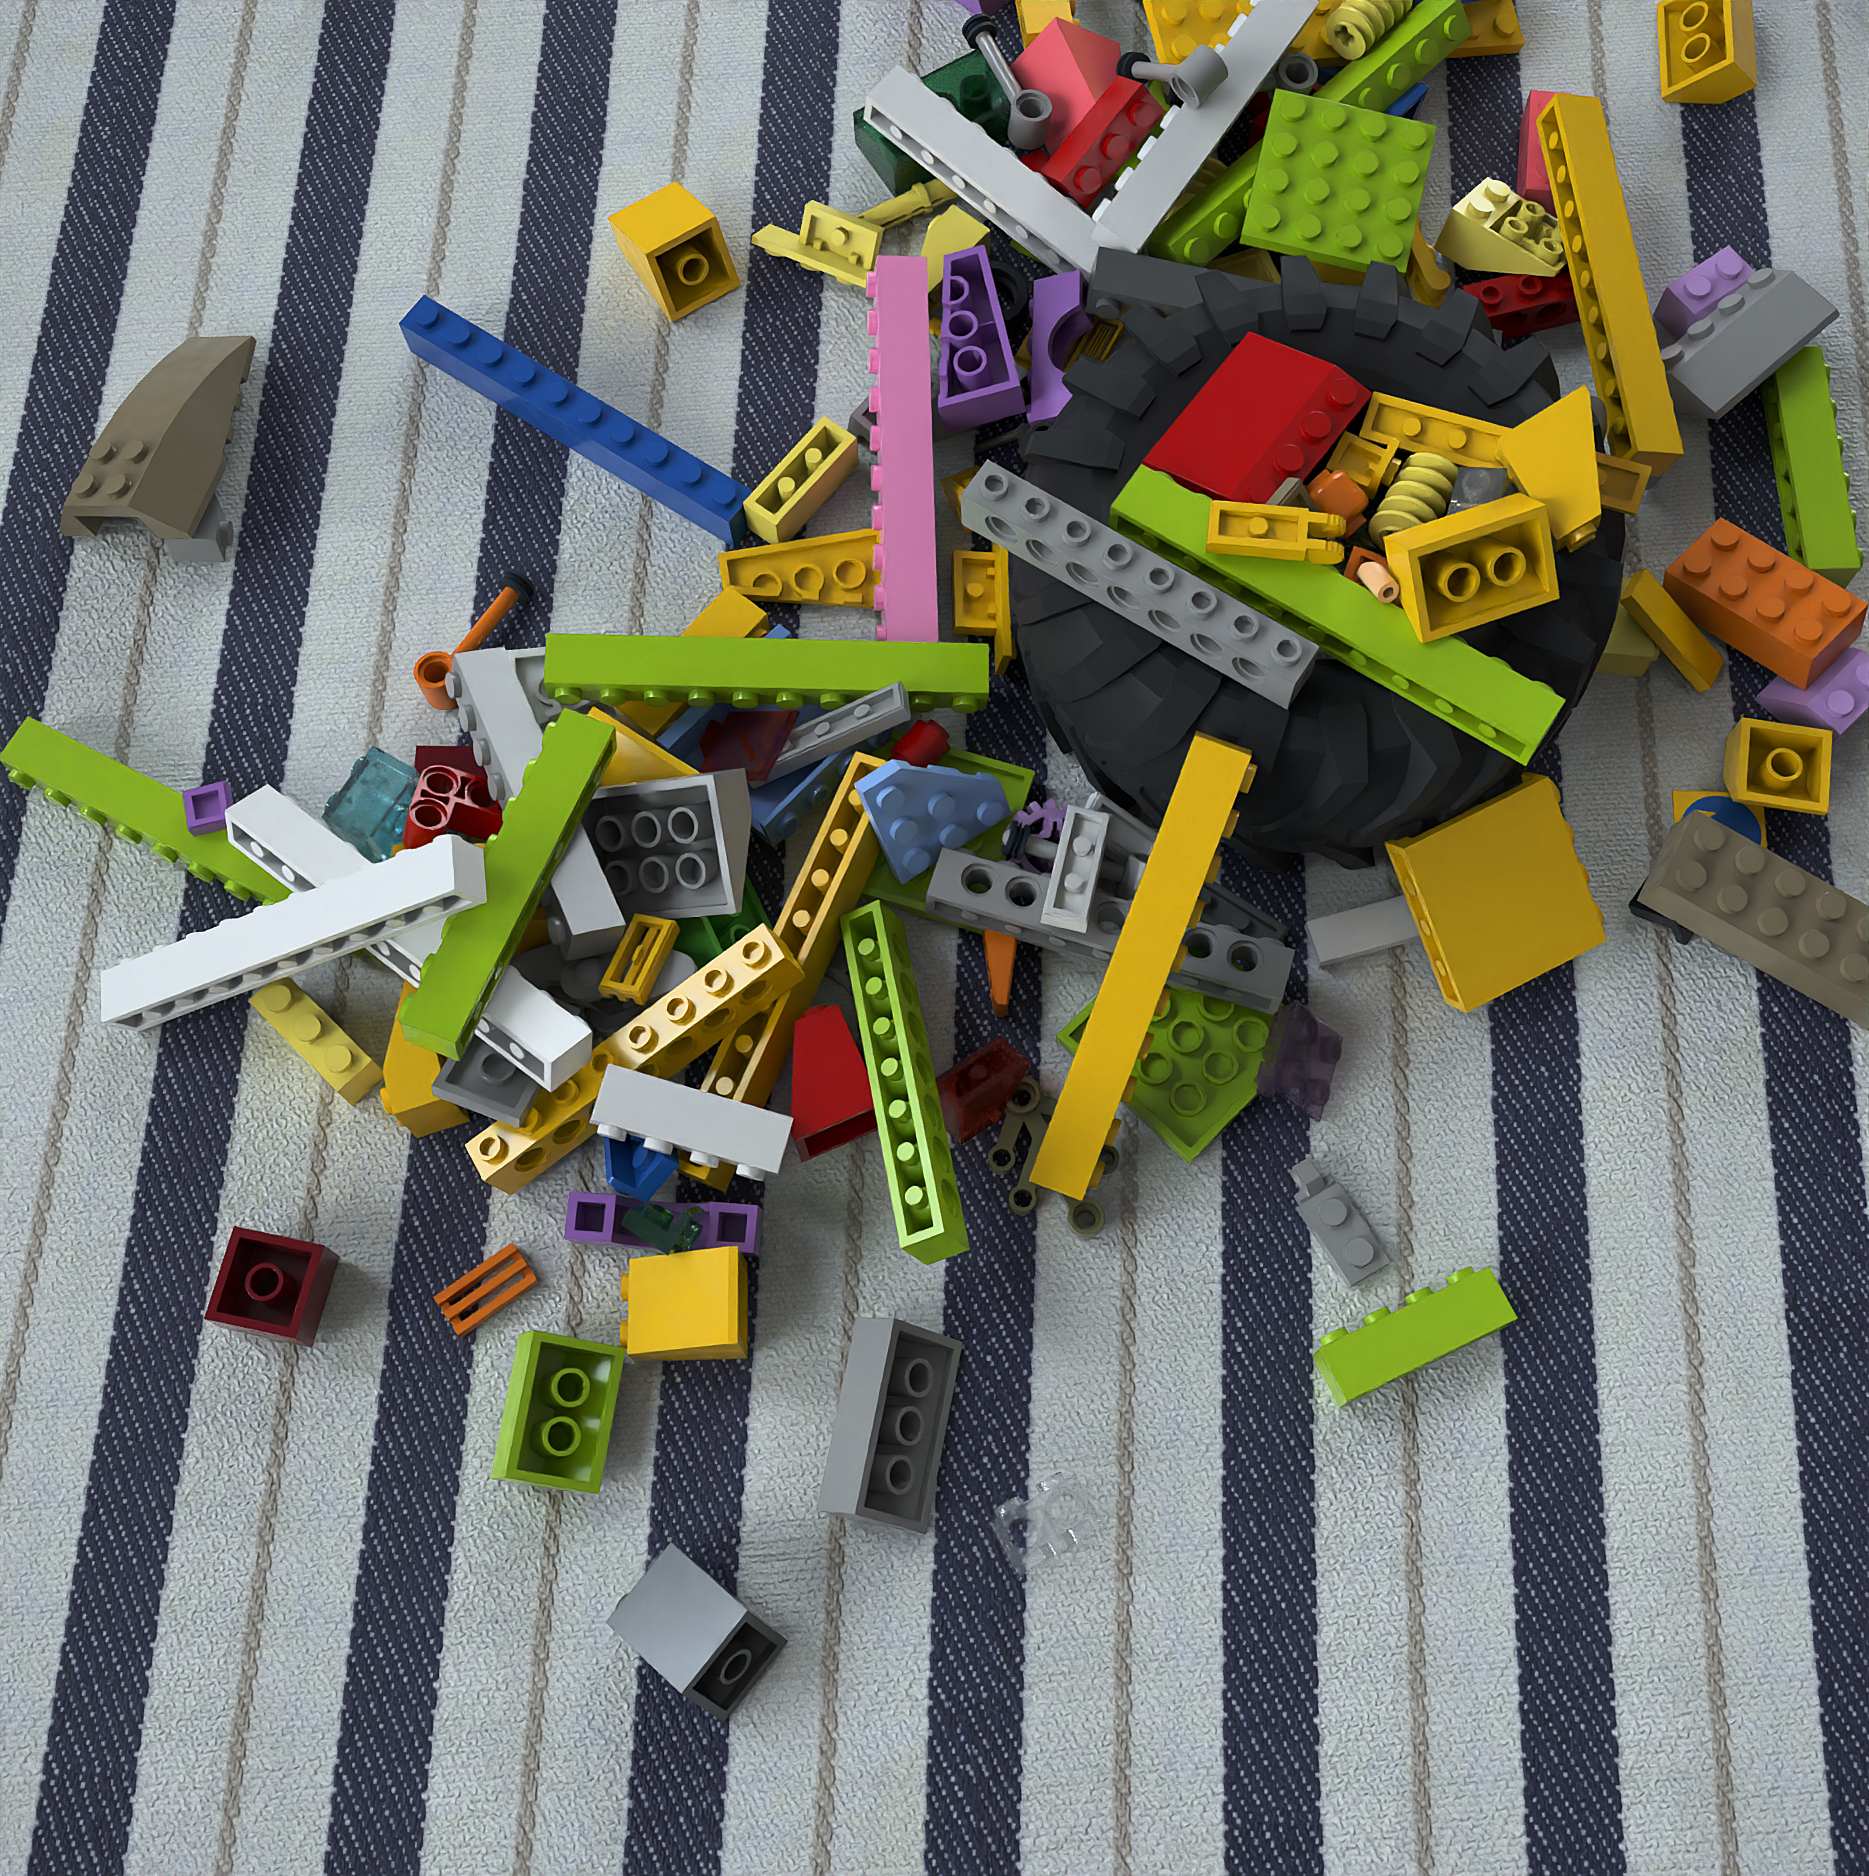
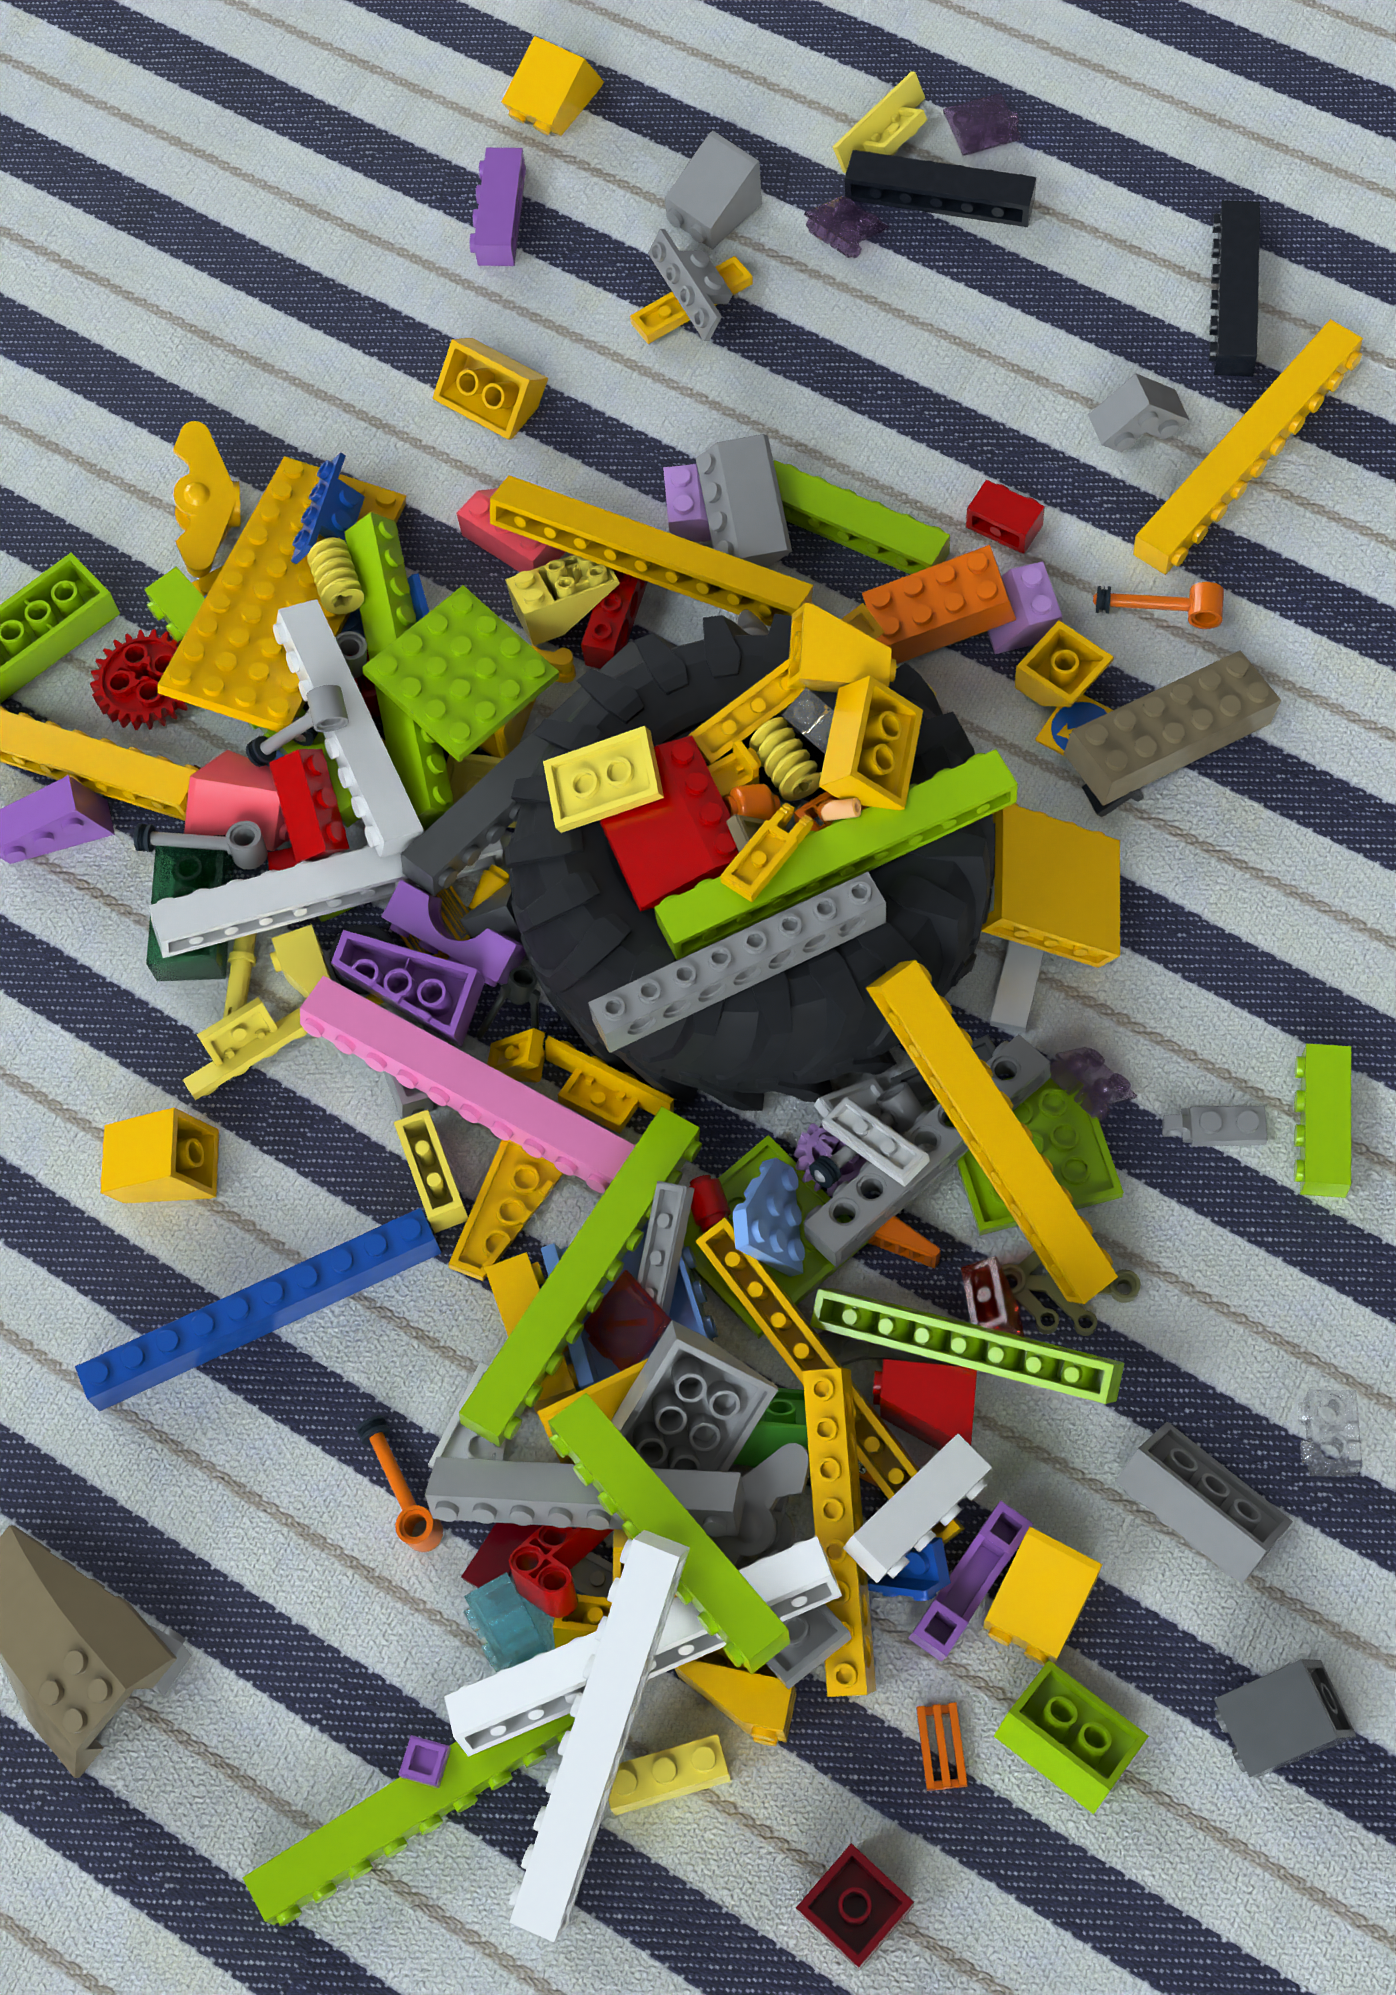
camera: 55 degrees left, 5 degrees down
yellow tile [598,913,680,1005] -> none
clear green bracket [621,1203,705,1256] -> none
yellow tile [1620,568,1725,693] -> none
none -> light yellow plate [543,726,664,833]

